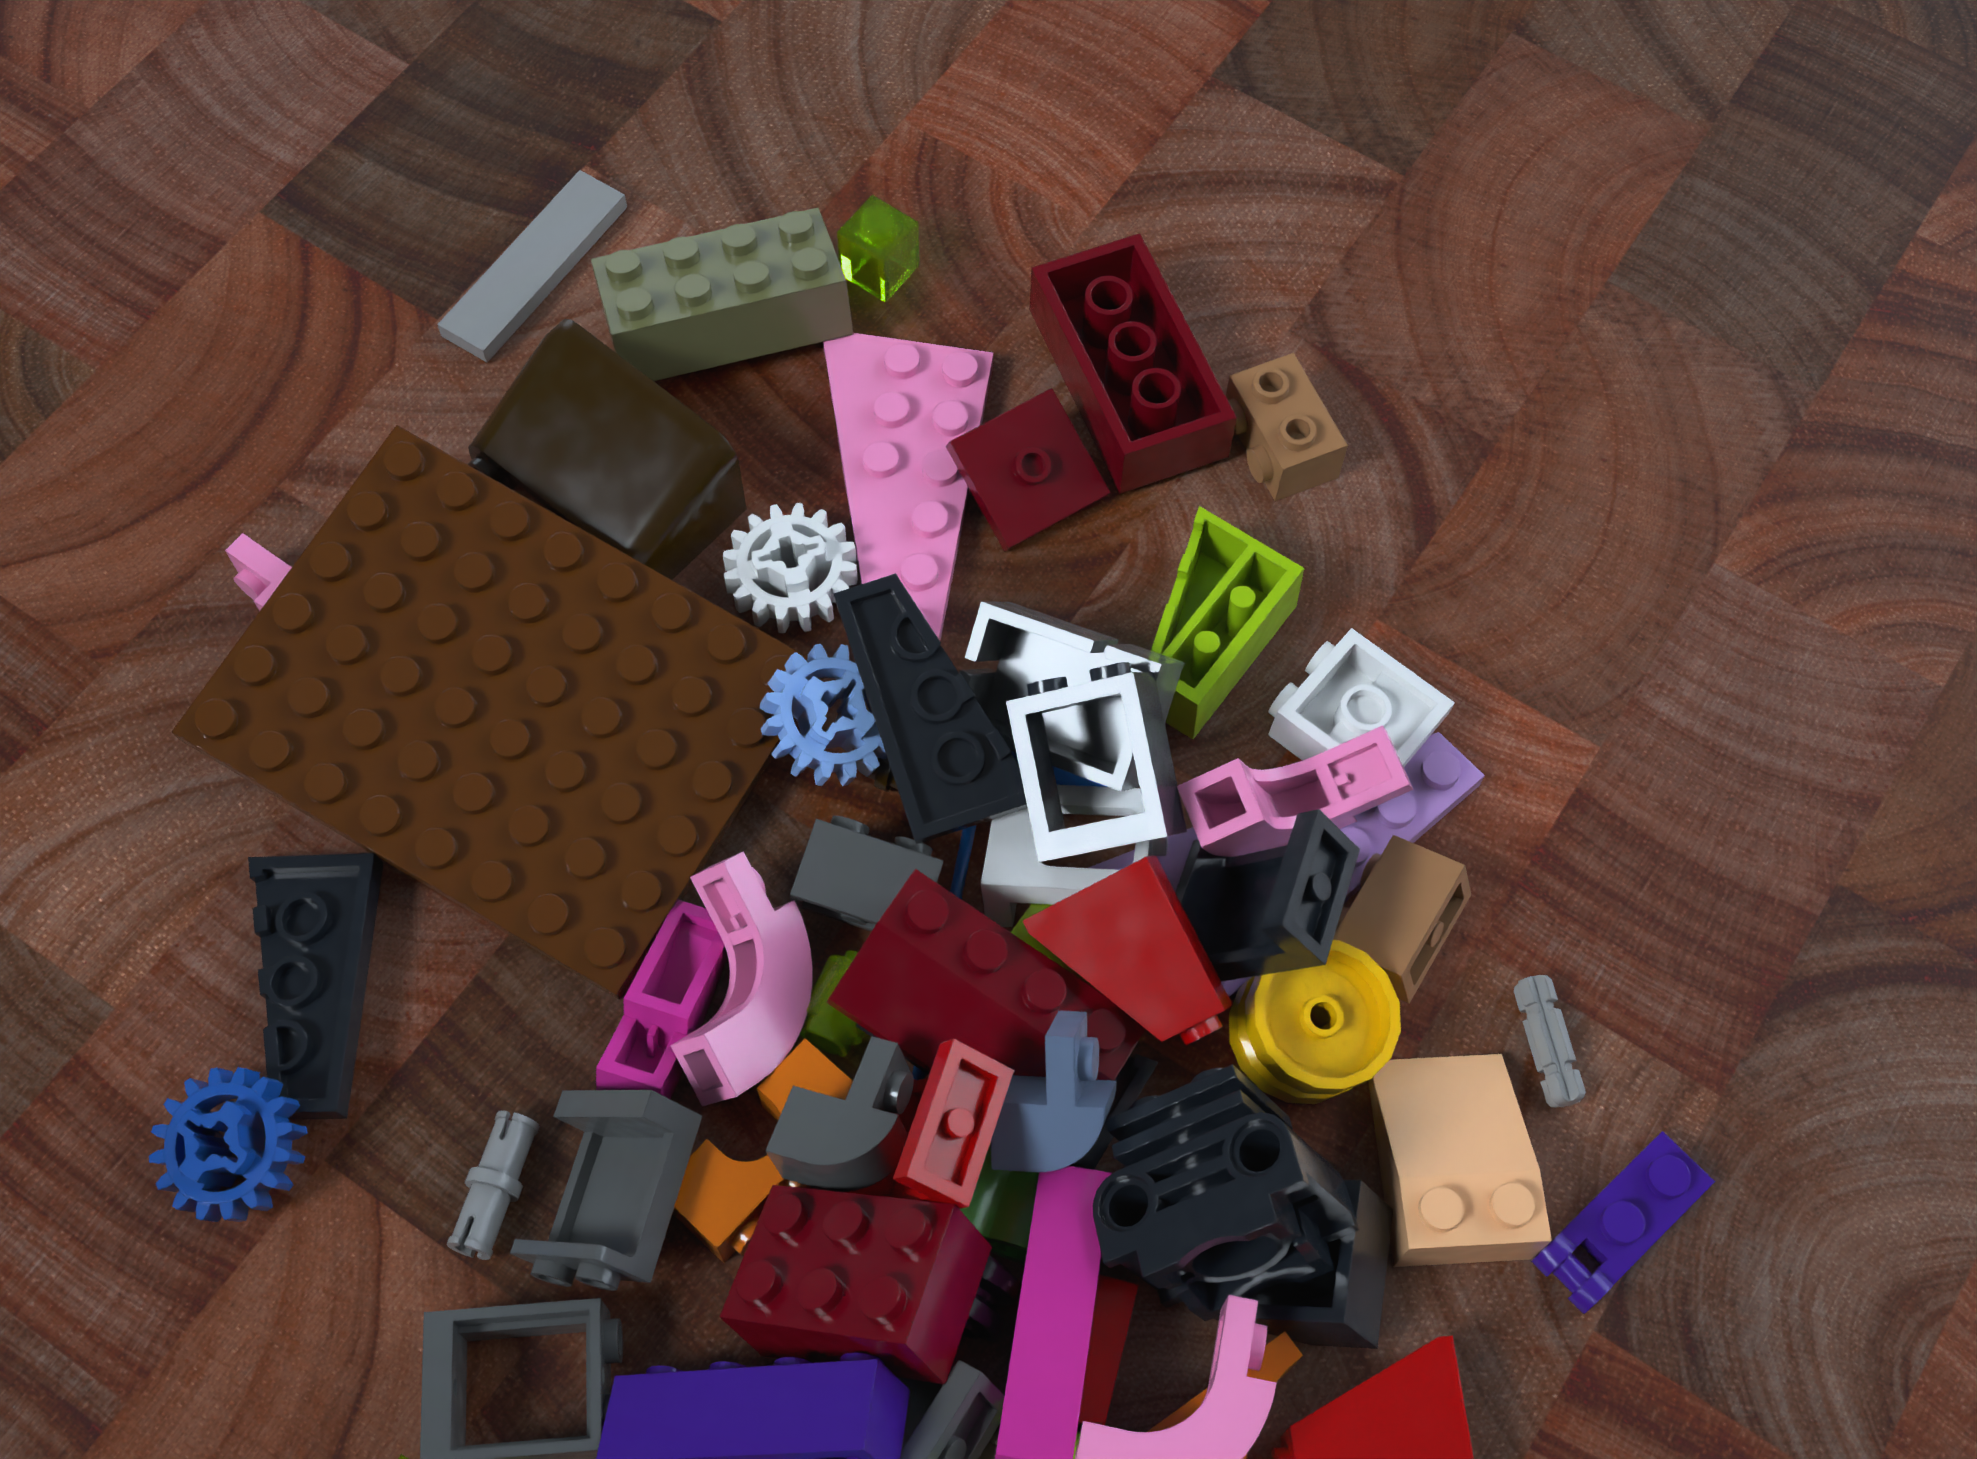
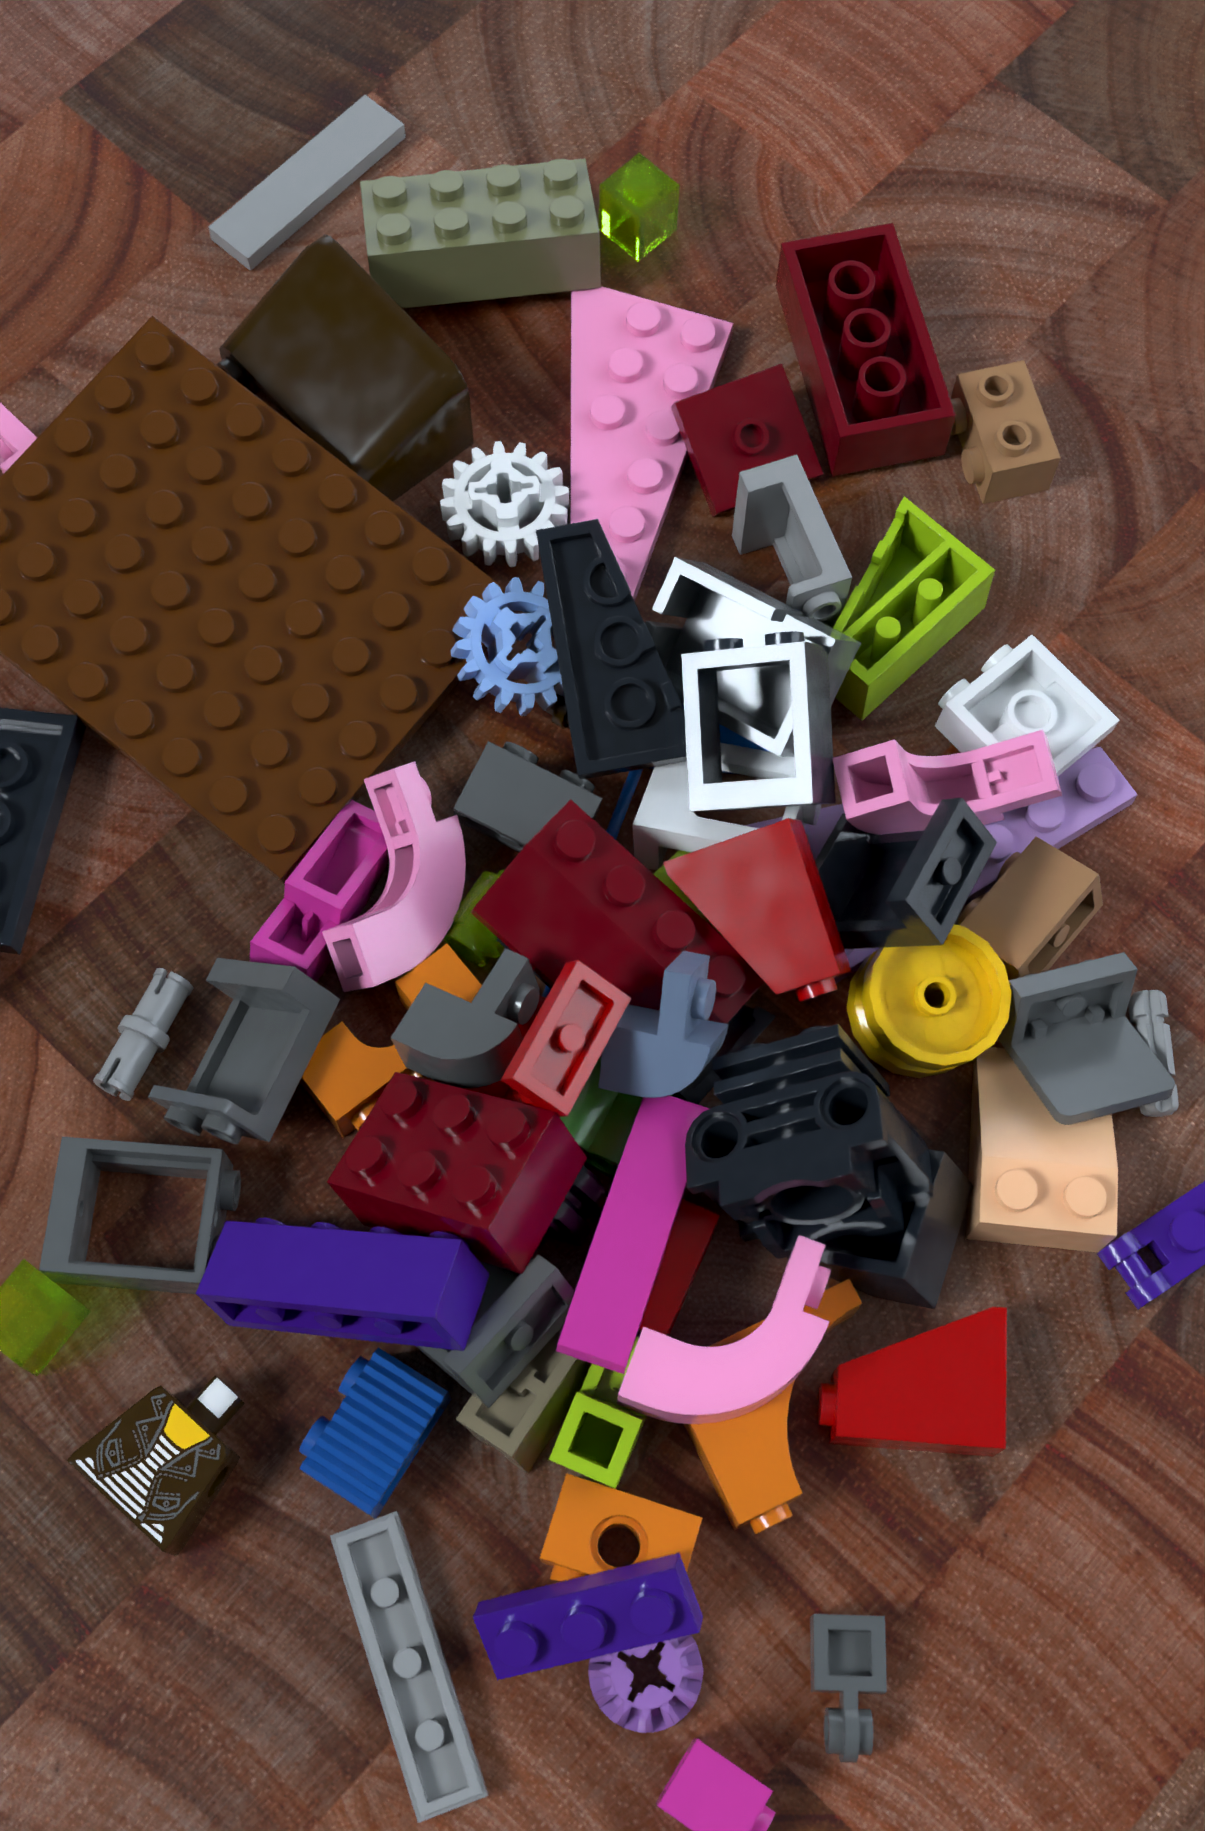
camera: 10 degrees right, 5 degrees up
none -> light grey panel [732,455,852,628]
none -> dark grey bracket [998,952,1175,1125]

